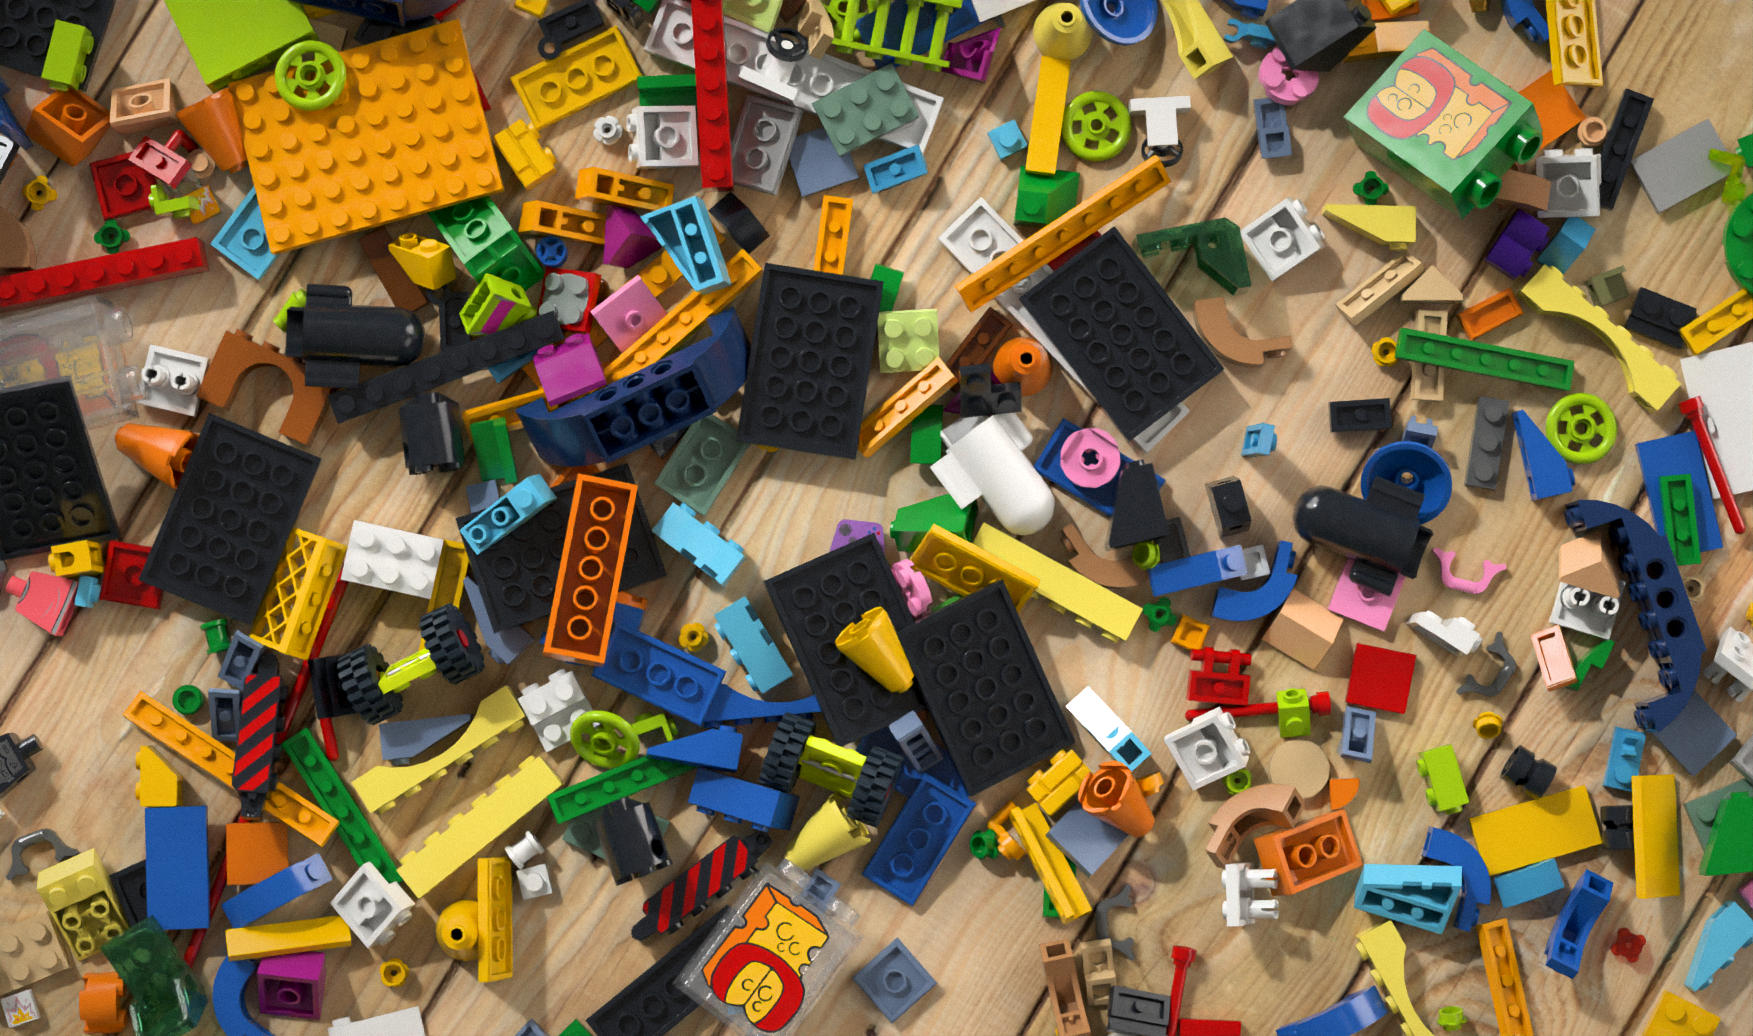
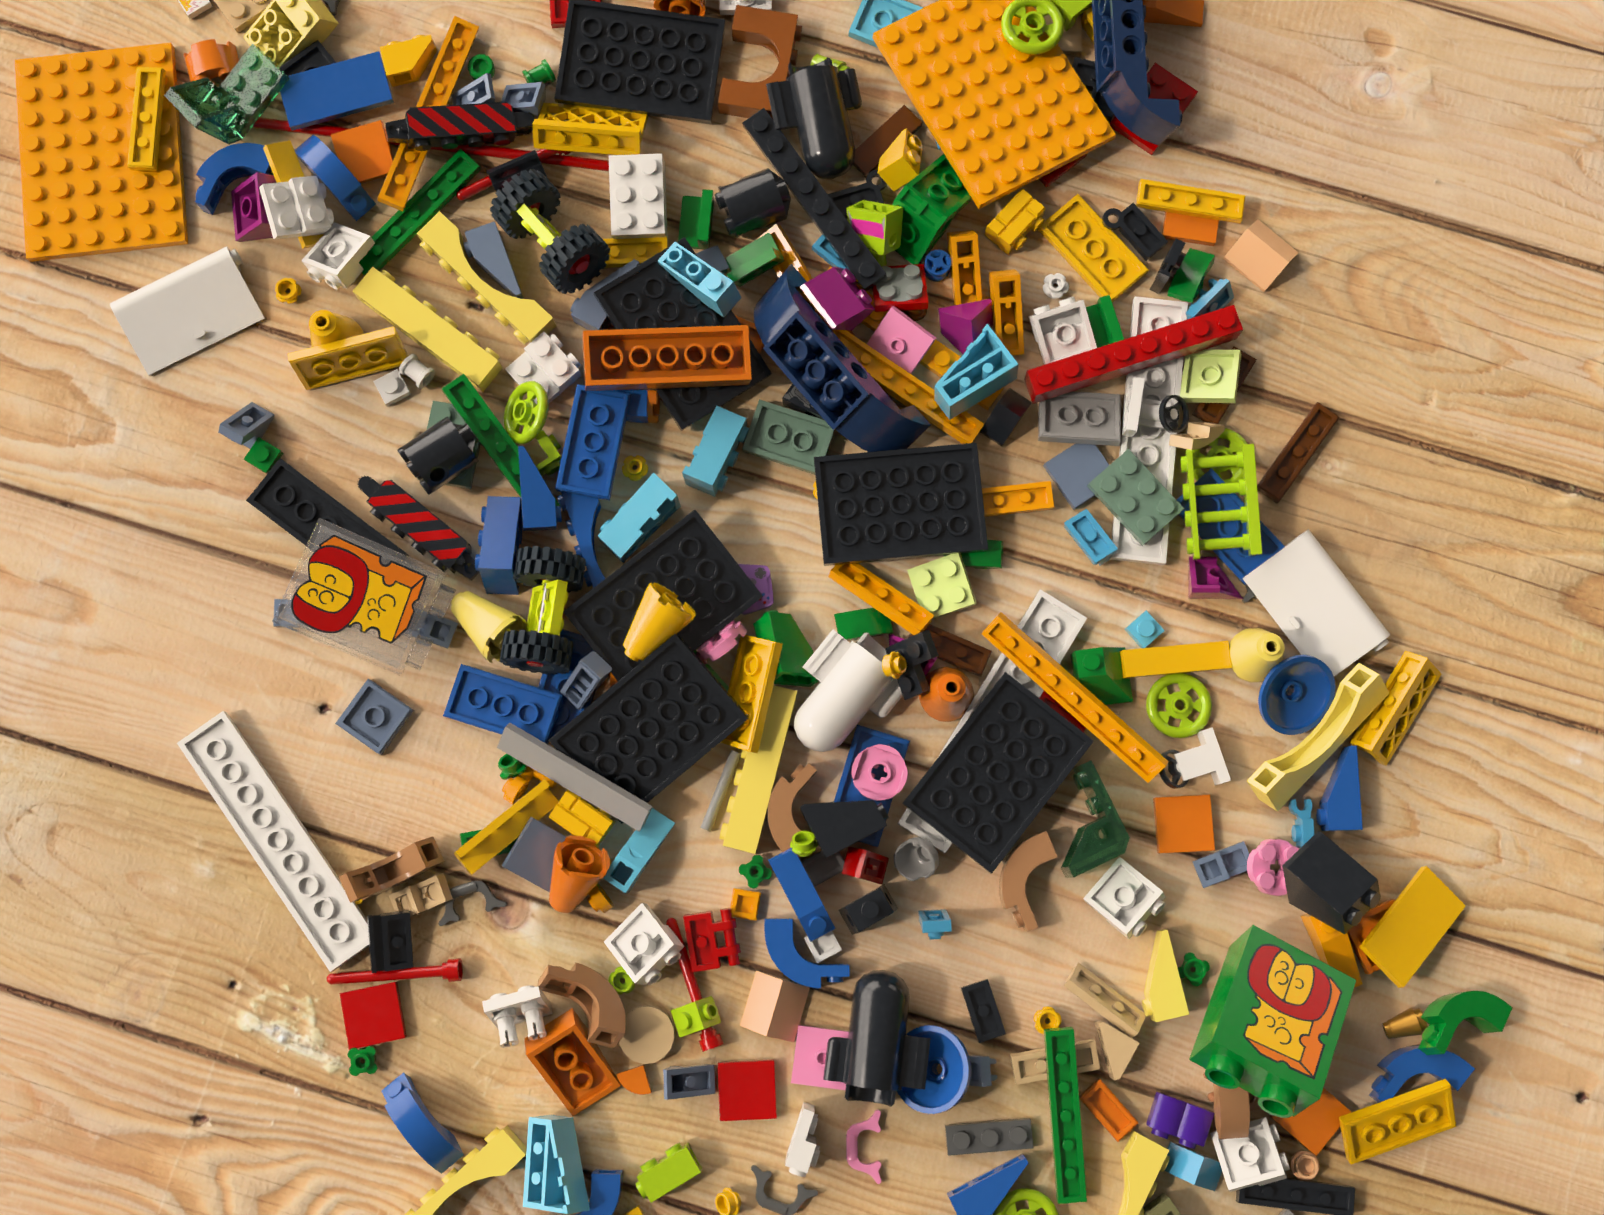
camera: 75 degrees right, 5 degrees down
none -> white plate [259,176,334,239]
none -> light grey tile [497,723,653,832]
none -> green panel [678,189,714,250]
none -> light grey bar [700,750,741,832]
none -> red slope [842,847,889,885]
none -> yellow plate [882,651,907,679]
none -> light grey hair [893,837,939,881]
none -> orange tile [1153,795,1215,854]

